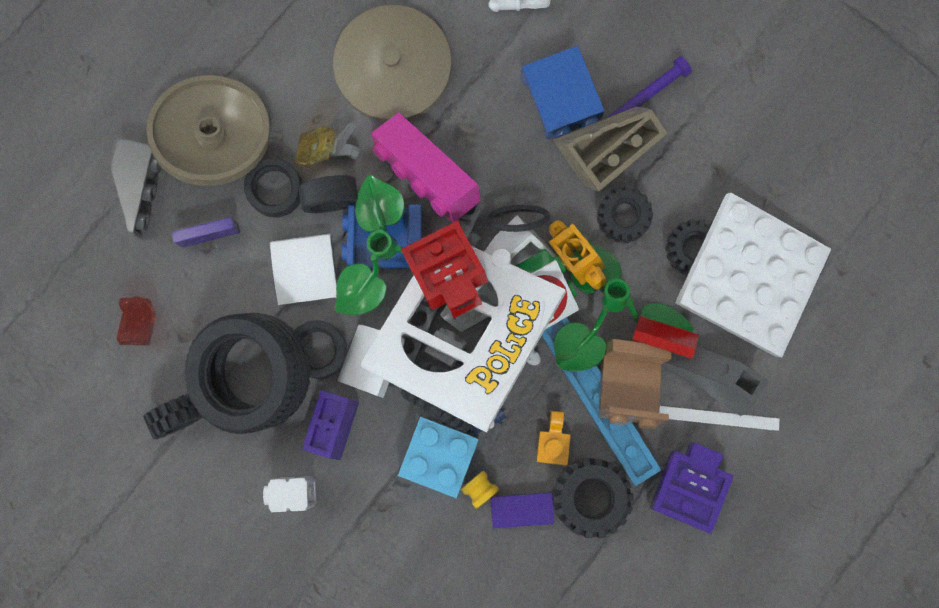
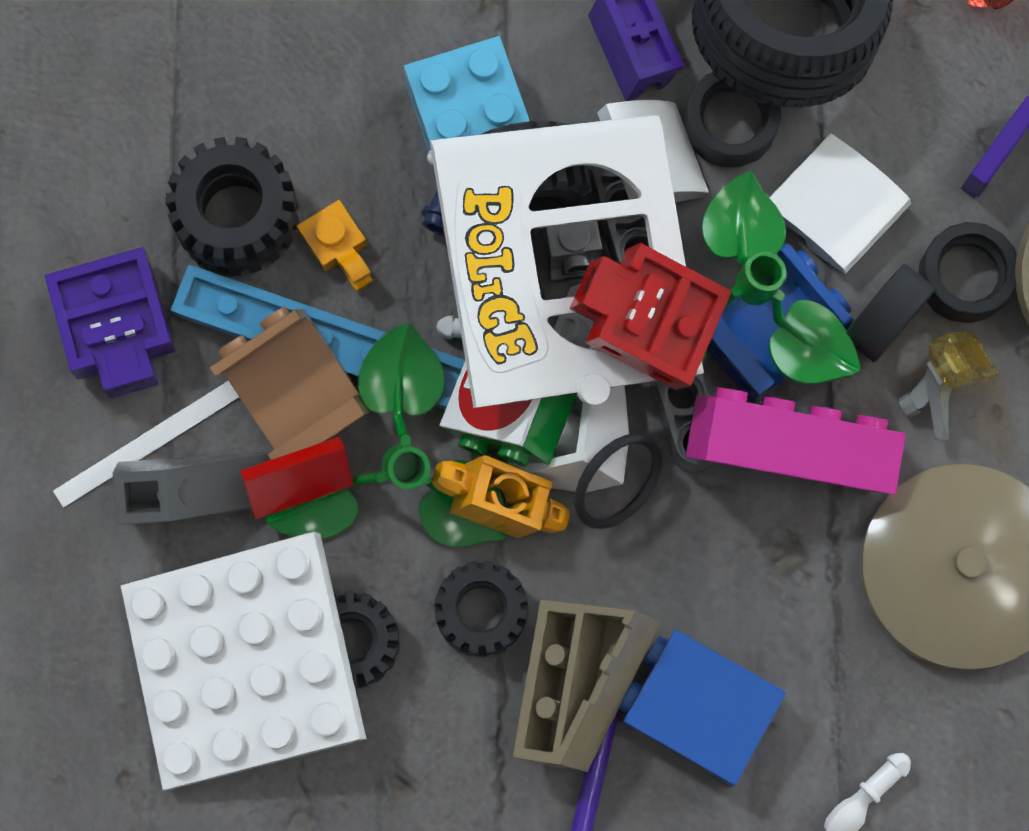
camera: 135 degrees right, 5 degrees down
yellow wheel [460,470,499,509] -> none
dark purple tile [490,492,554,528] -> none

